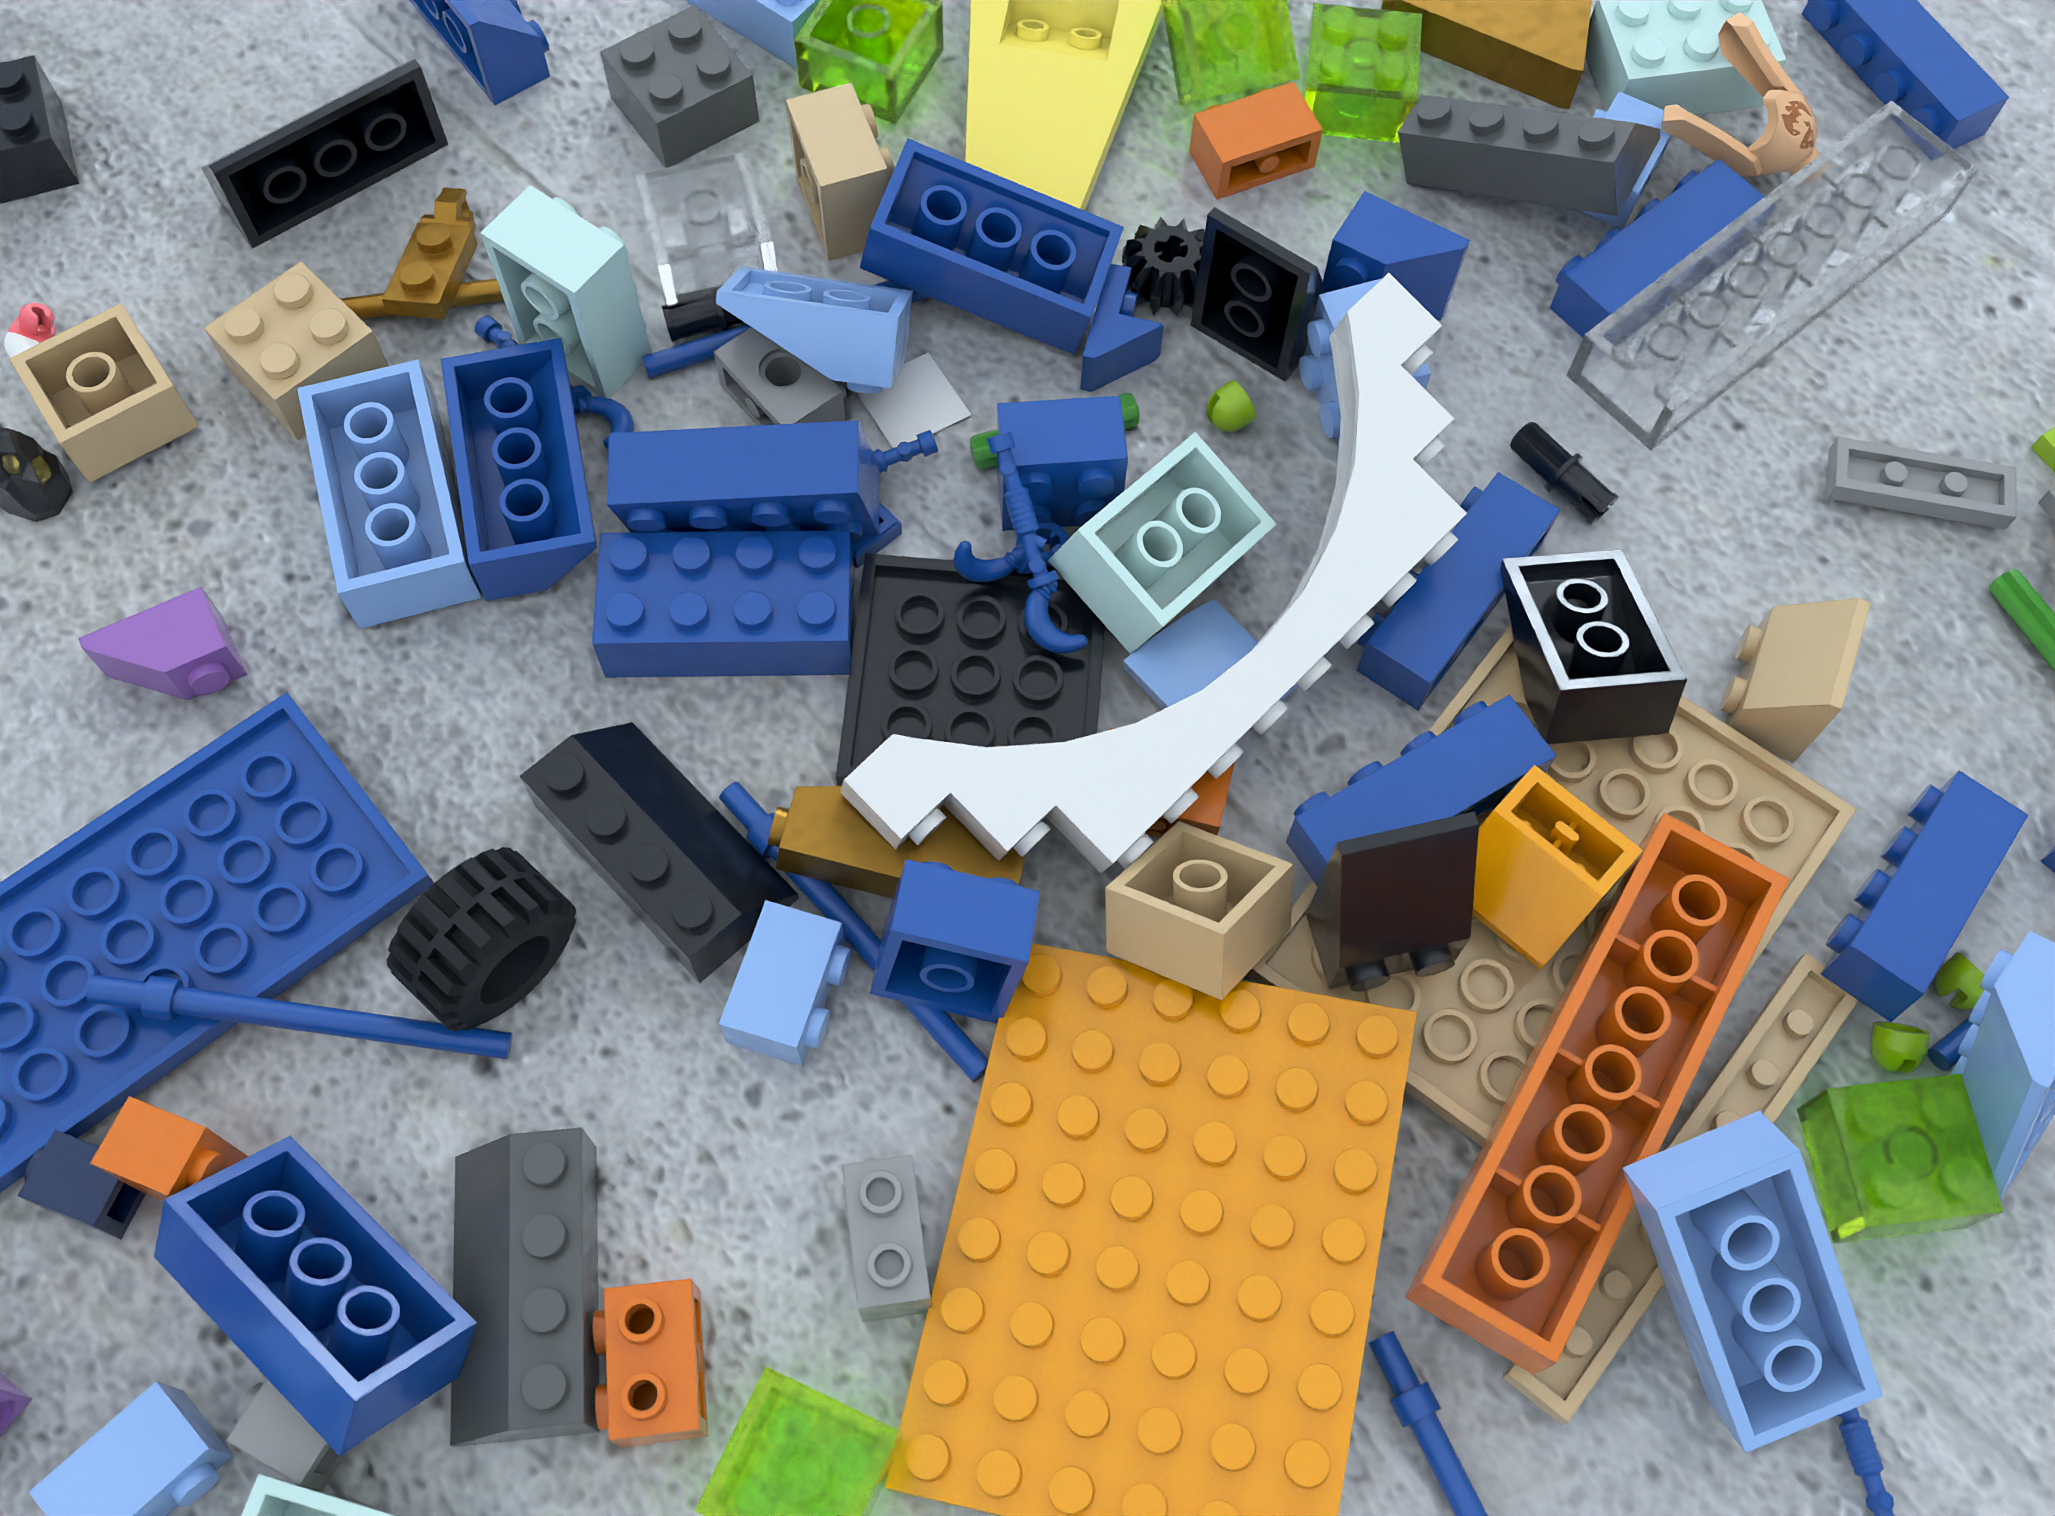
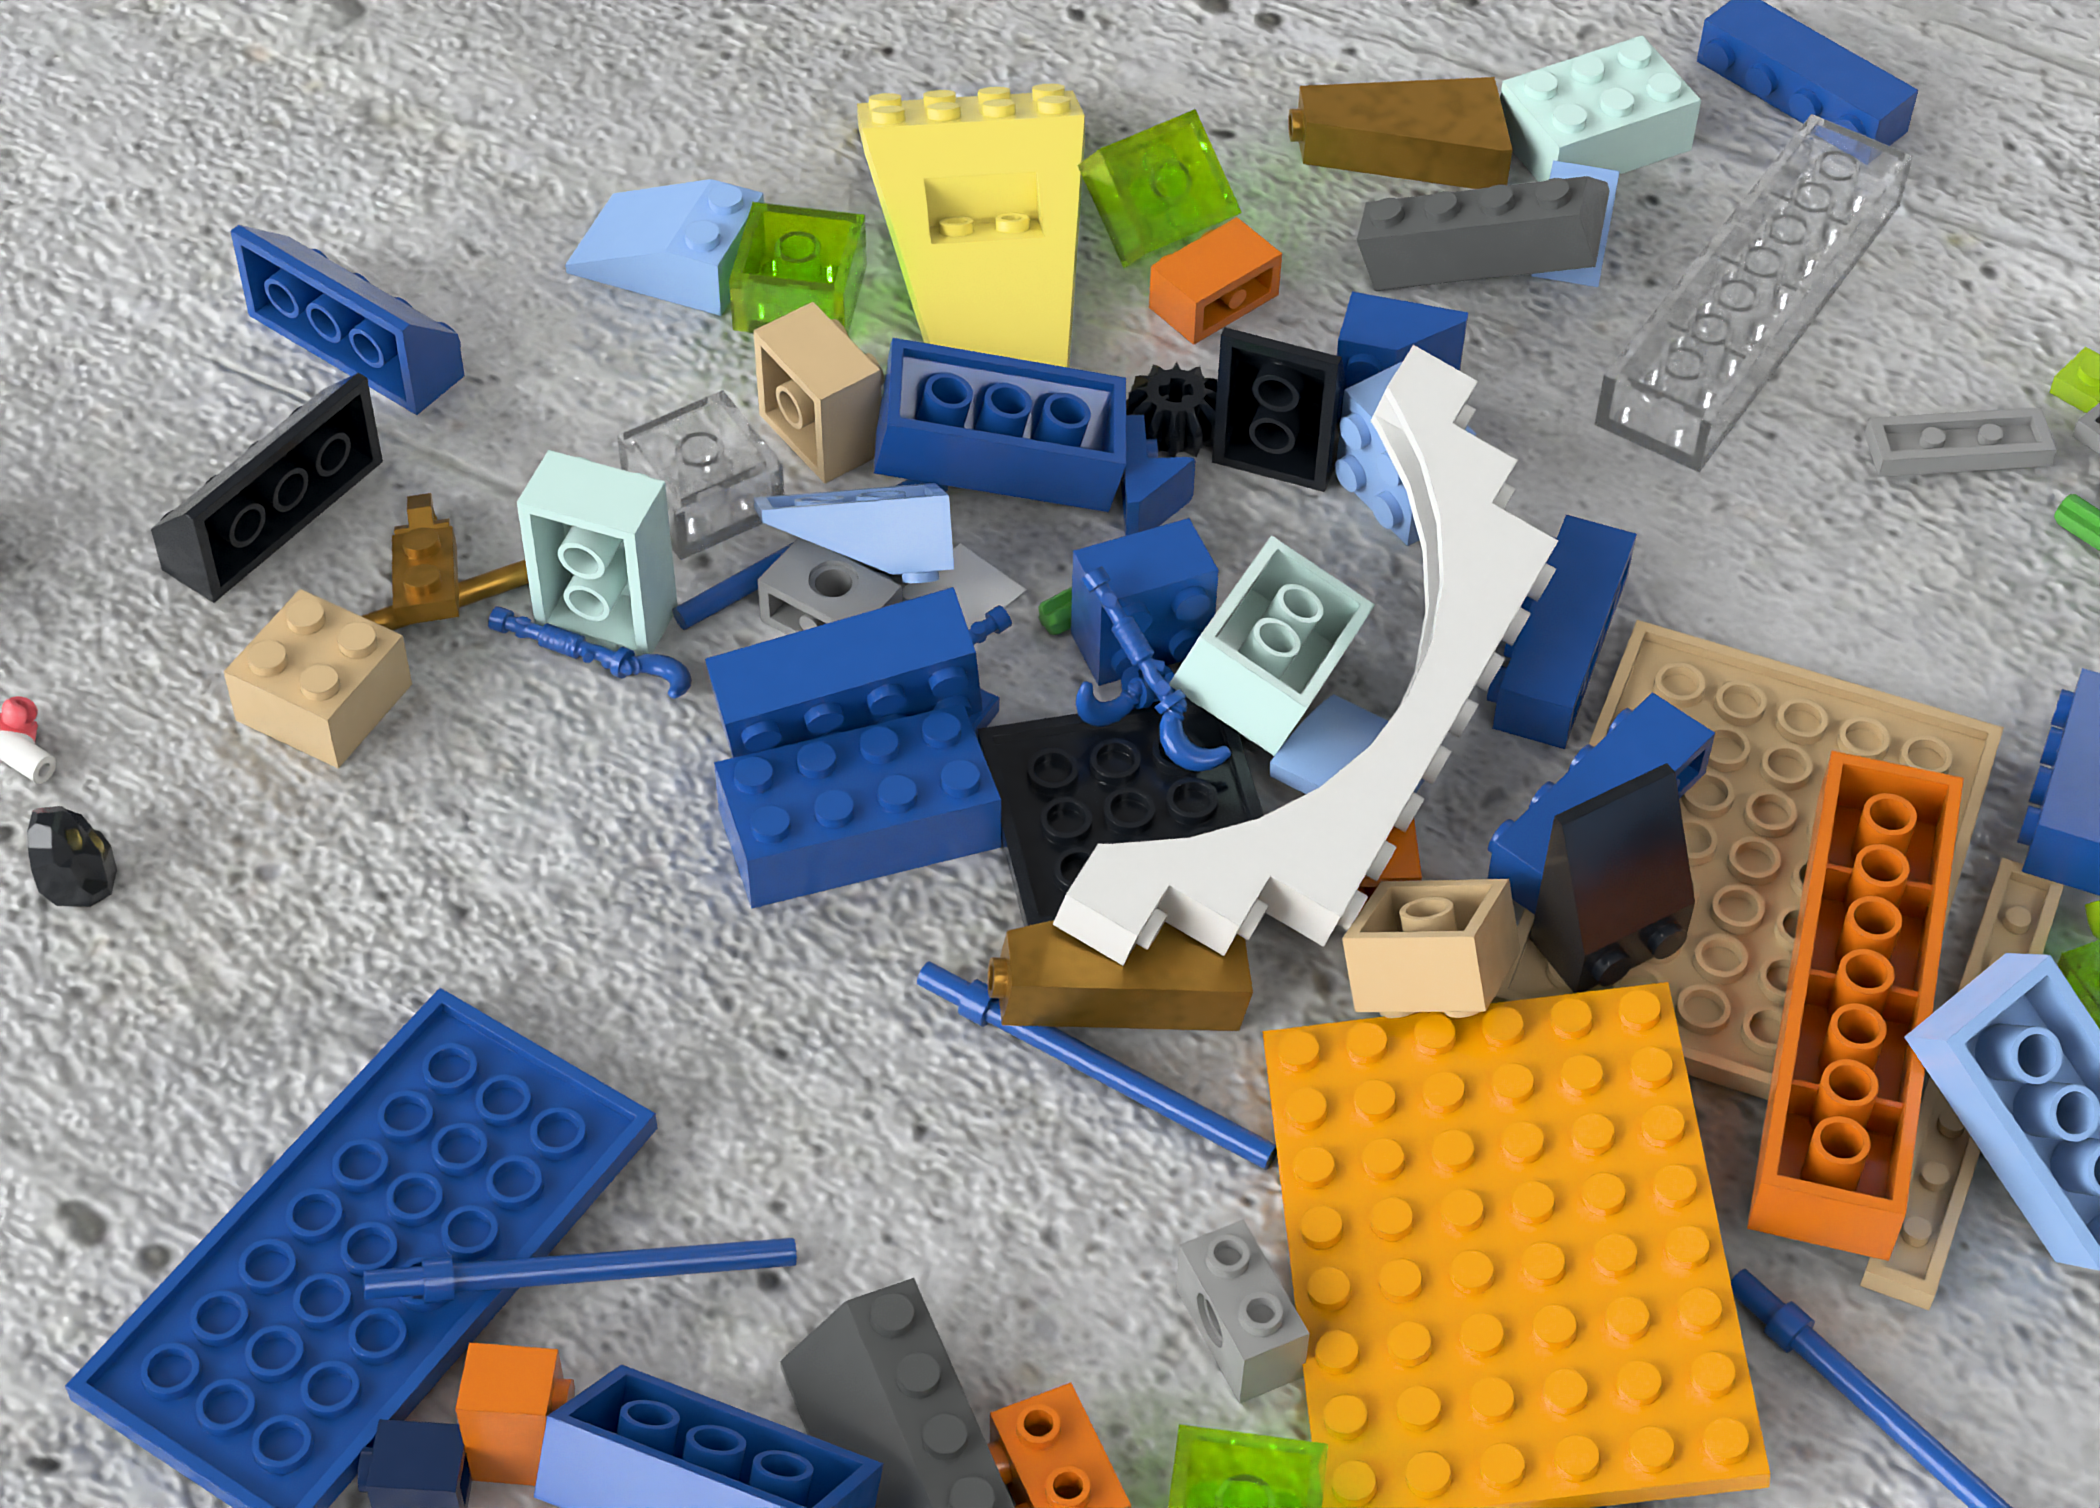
camera: 15 degrees left, 15 degrees down
tan brick [9,303,199,483] -> none
medium lavender slope [78,587,247,700] -> none
light blue brick [297,359,482,629] -> none
black tyre [386,847,577,1031] -> none
blue slope [441,338,597,601] -> none
black slope [519,722,799,983] -> none
dark grey brick [600,5,760,169] -> none
black axle [662,287,743,342] -> none
light blue brick [719,900,852,1066] -> none
blue brick [870,859,1040,1024] -> none
lime hinge [1206,379,1257,432] -> none
clear neon green brick [1301,3,1422,143] -> none
light orange slope [1472,765,1643,970] -> none
black slope [1500,549,1687,744] -> none
black axle [1510,422,1619,525] -> none
blue brick [1549,159,1769,351] -> none
light nougat piece [1661,12,1823,179] -> none
tan slope [1720,598,1871,763] -> none

